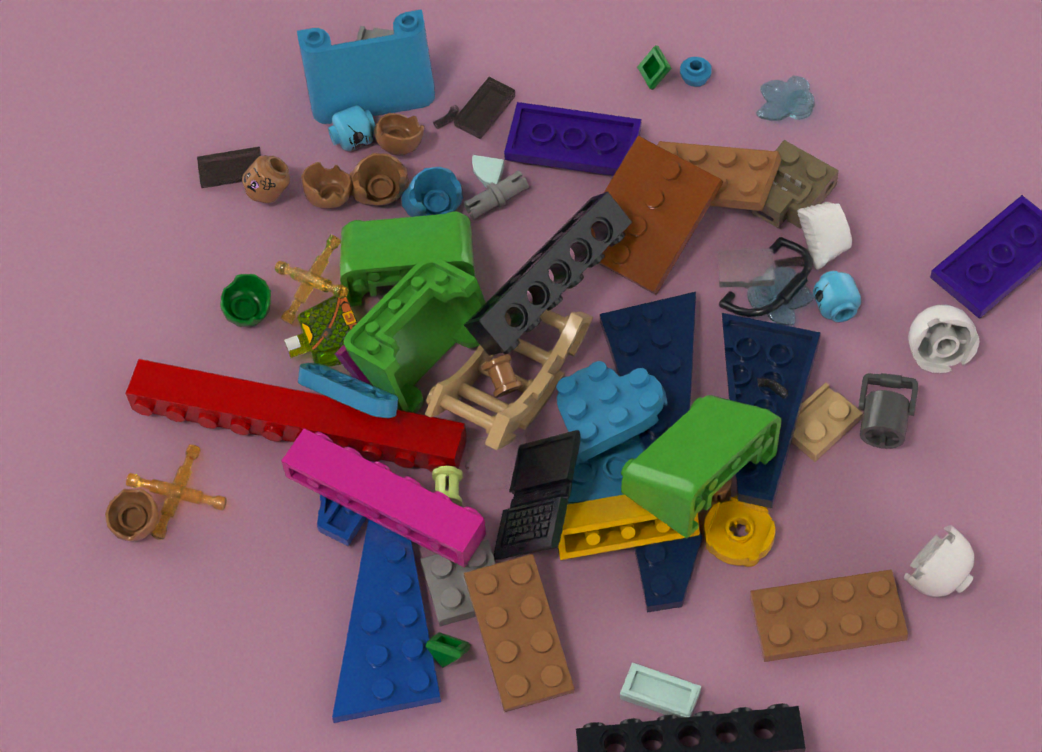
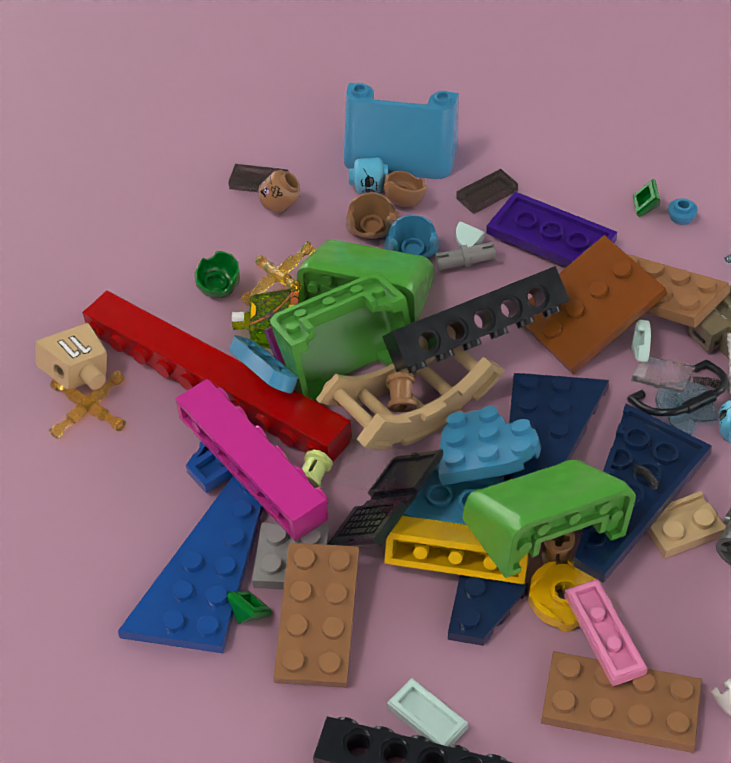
camera: 20 degrees right, 10 degrees down
medium nougat hair [105,488,159,541] -> none
medium nougat hair [301,162,353,209] -> none
clear smoke leg [433,105,459,129] -> none
none -> tan torso [35,323,107,390]
none -> bright pink tile [564,579,648,687]
none -> light aqua tile [631,319,651,362]

